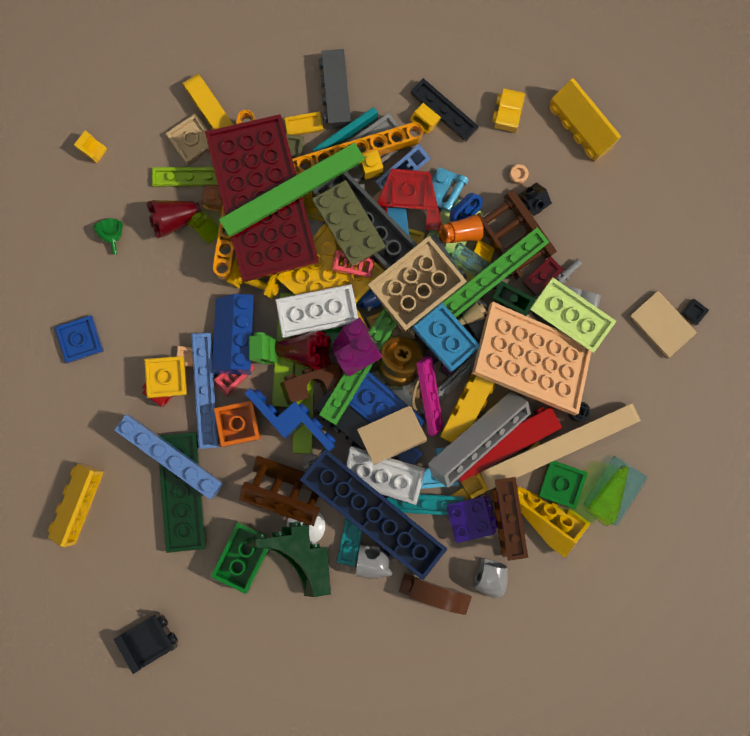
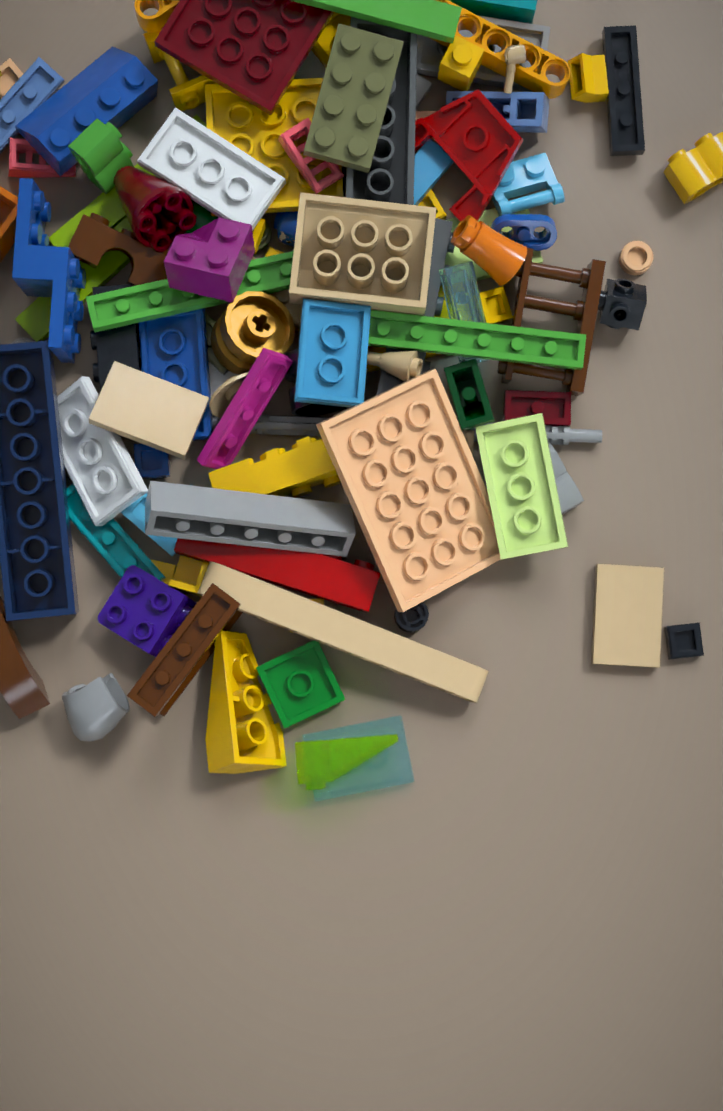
camera: 40 degrees right, 0 degrees up
none -> tan hand [503,45,526,94]

